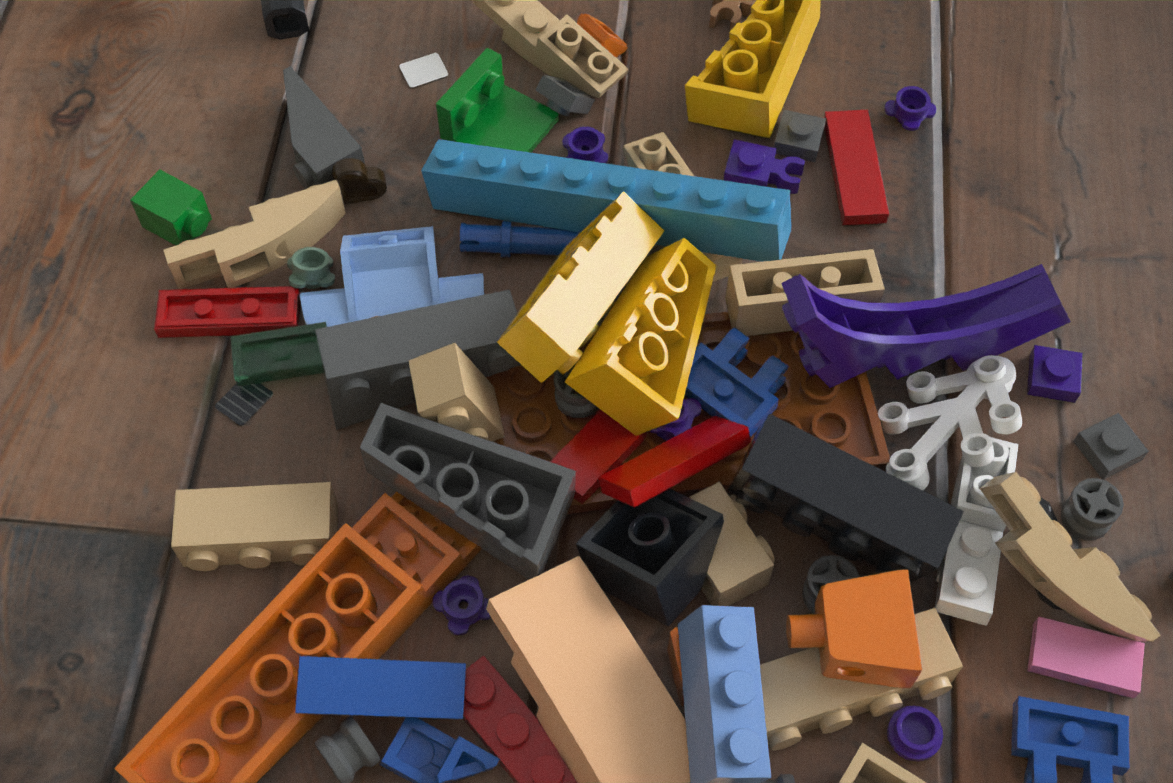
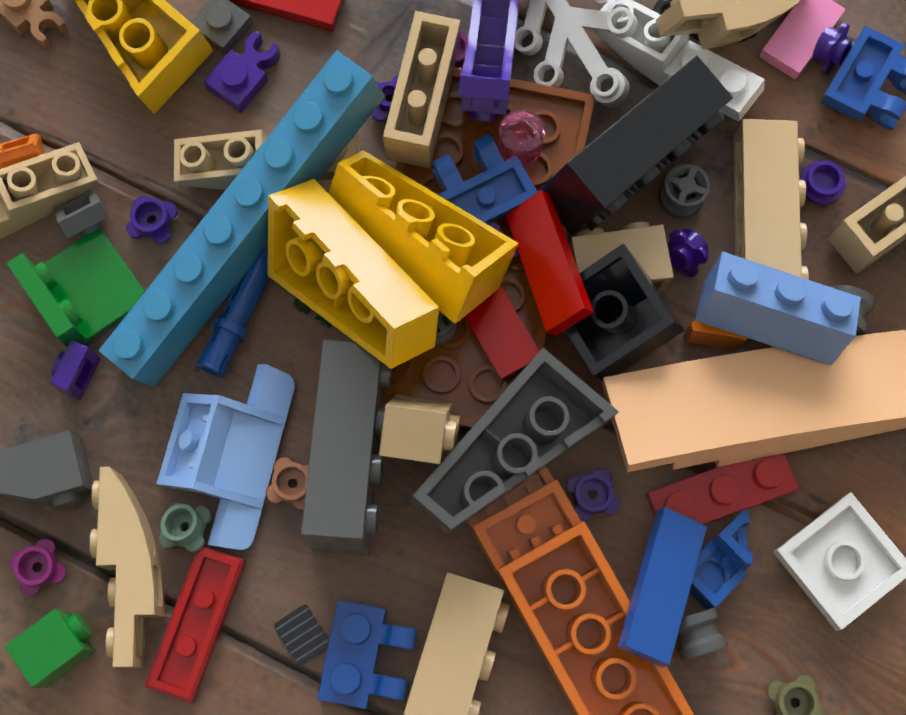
camera: 70 degrees left, 15 degrees up
clear green plate [231,322,327,386] -> none
dark brown tile [332,158,387,204] -> none
orange torso [786,570,922,688] -> none
none -> magenta plate [9,539,67,596]
none -> dark purple plate [50,340,100,401]
none -> blue plate [317,600,418,709]
none -> clear pink wheel [498,109,545,166]
none -> dark purple plate [667,229,709,277]
none -> dark purple plate [813,23,852,75]

